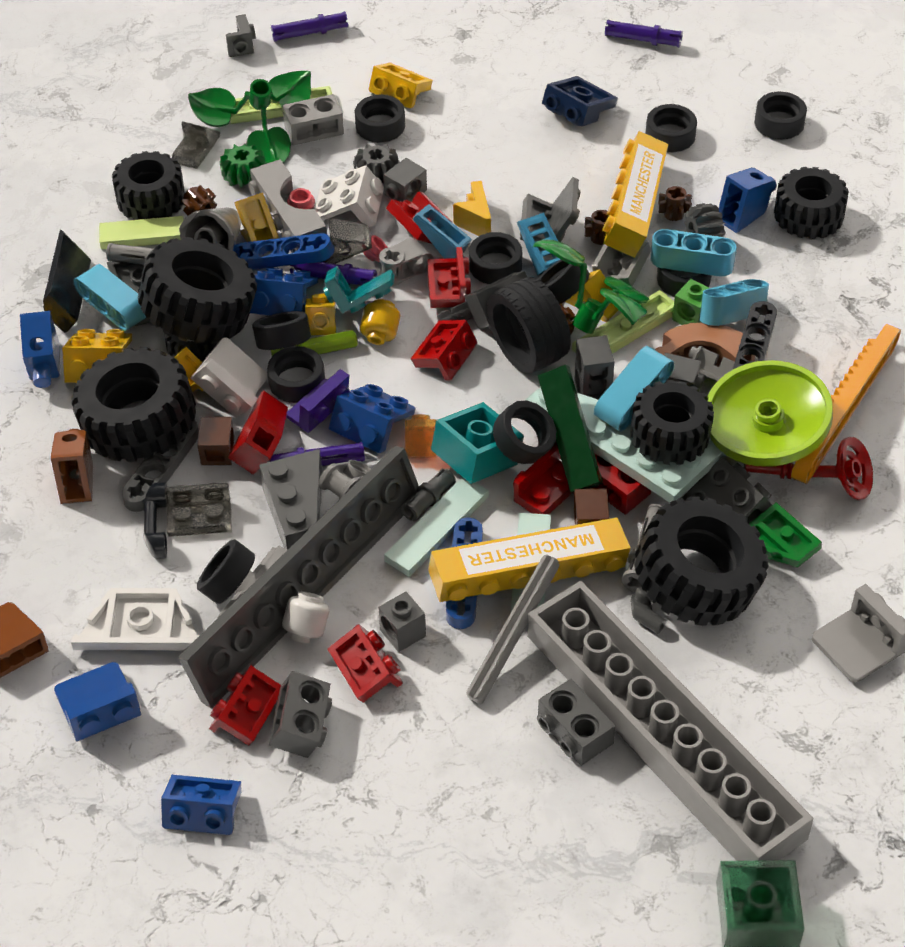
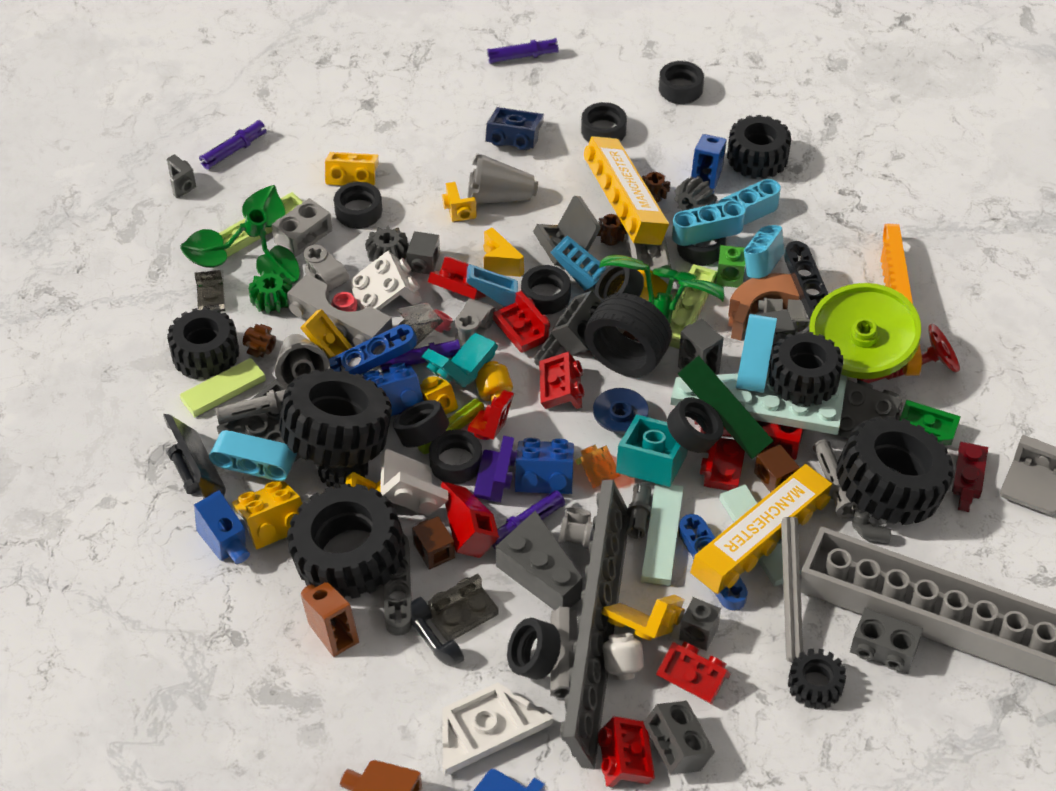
camera: 30 degrees left, 0 degrees up
none -> light grey piece [303,245,349,292]
none -> yellow bracket [442,182,477,222]
none -> red bracket [467,390,514,440]
none -> light grey cone [468,153,538,204]
none -> dark blue dish [593,388,649,433]
none -> yellow bracket [602,595,685,640]
none -> medium azure beam [718,179,781,225]
none -> black tyre [788,649,846,709]
none -> dark red hinge [952,441,988,512]

